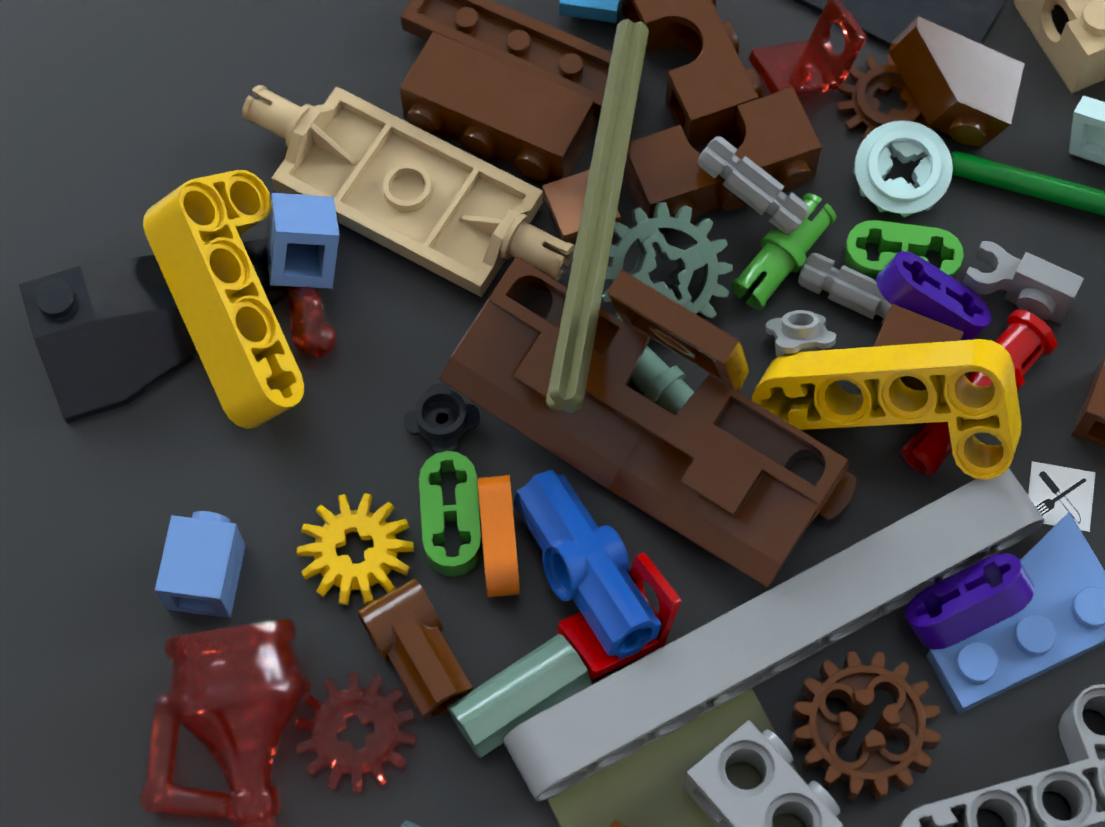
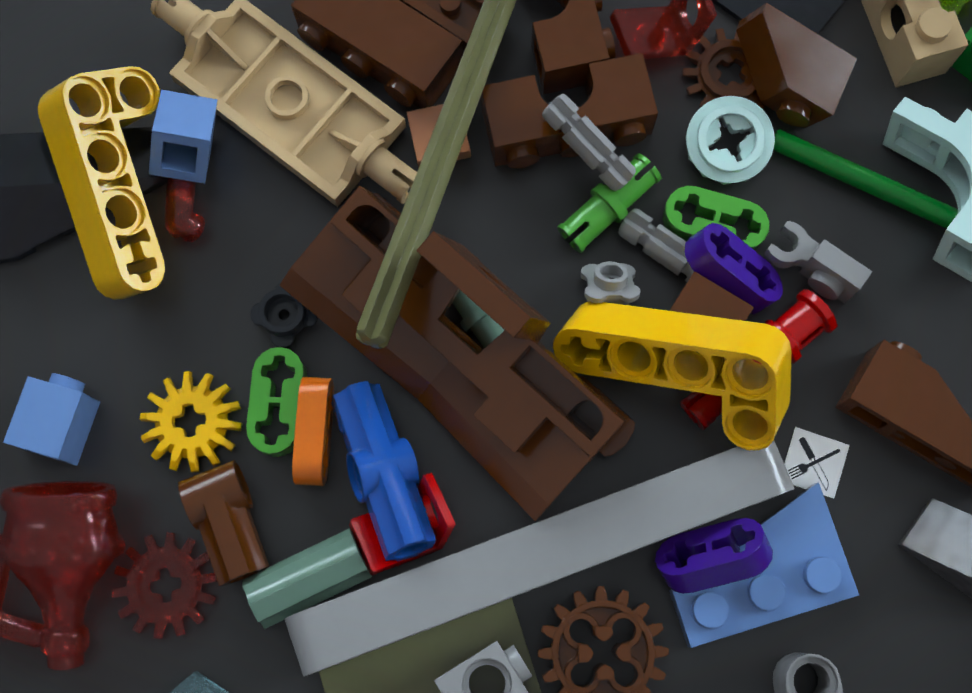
camera: 10 degrees right, 10 degrees up
sand green gear [602,202,733,321] -> none

